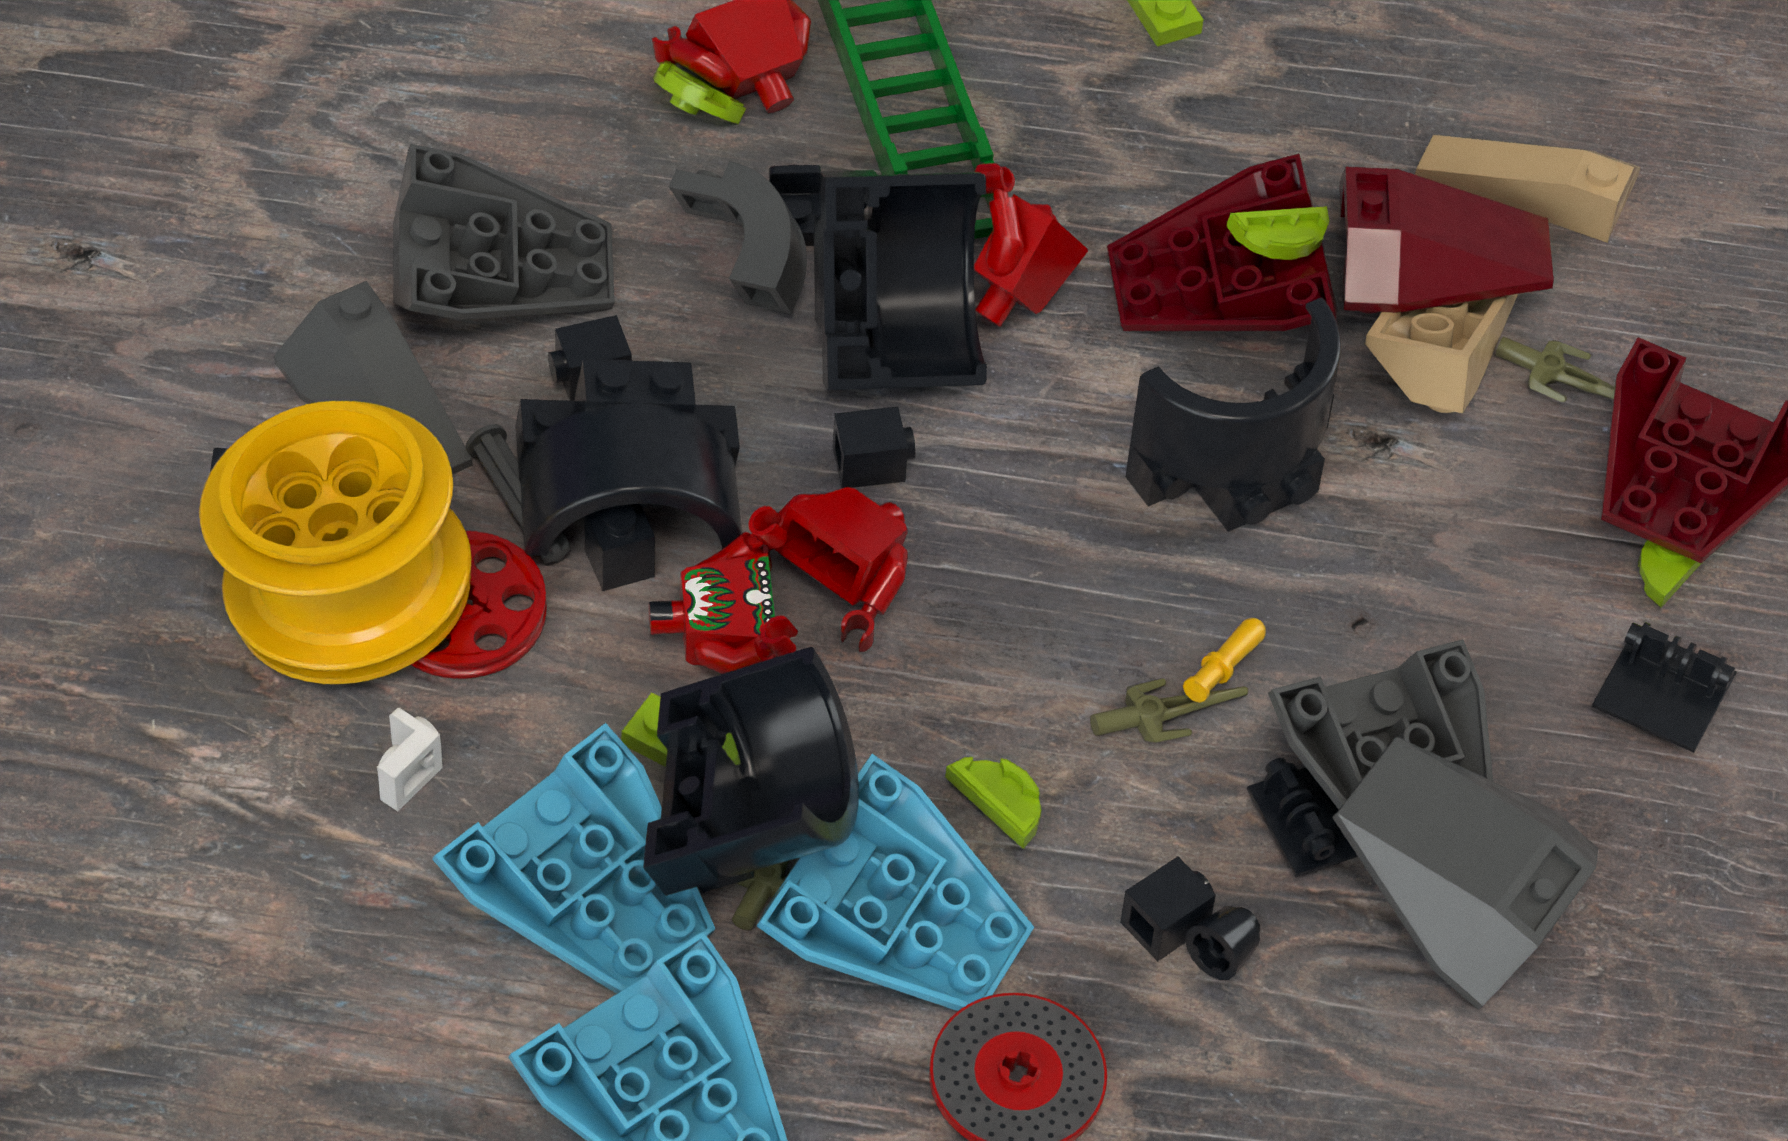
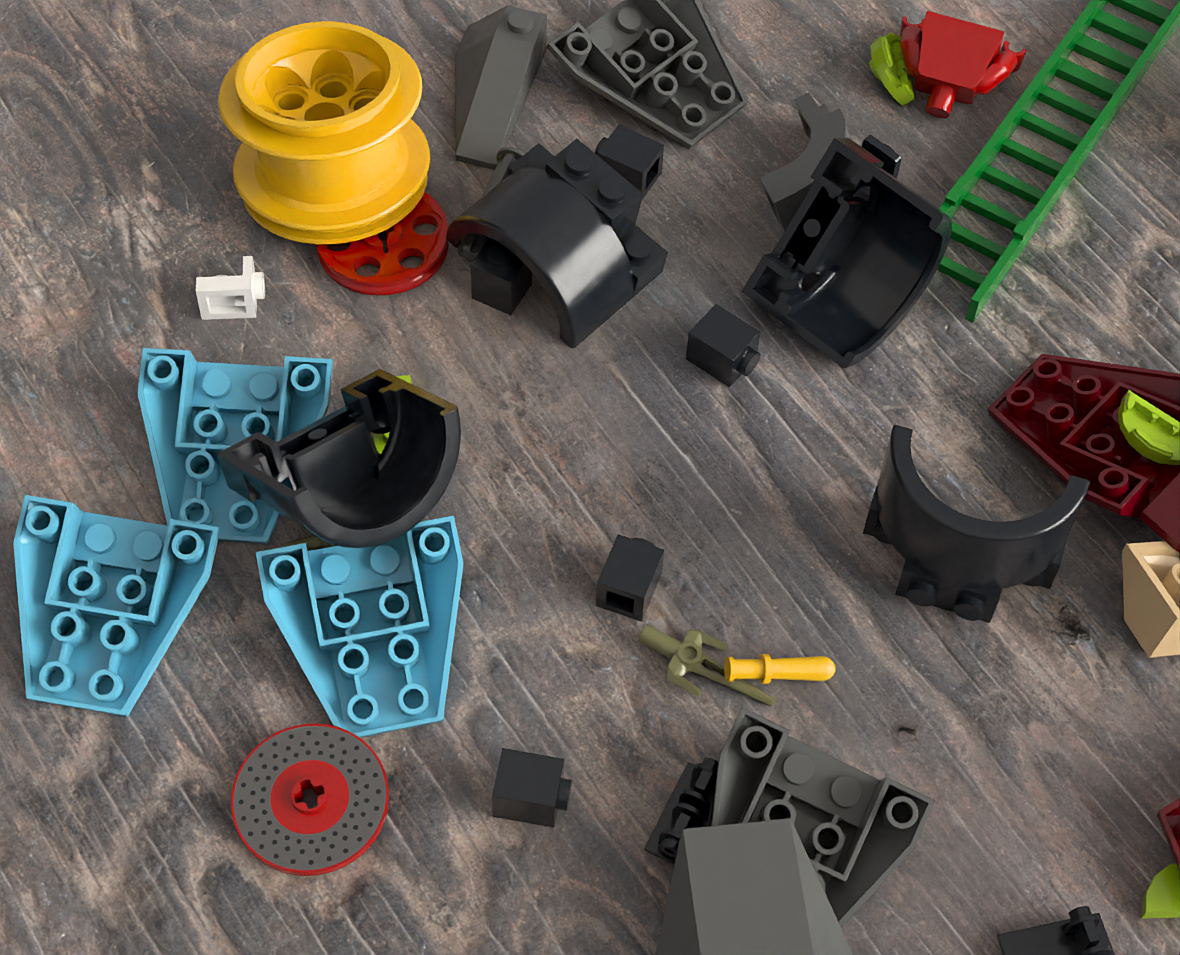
camera: 50 degrees right, 5 degrees up
red torso [649,506,798,674] -> none
red torso [762,487,908,652] -> none
lime plate [945,757,1042,849] -> none
red torso [974,163,1088,327] -> none
black hat [1185,906,1260,980] -> none
none -> black brick [596,534,664,622]

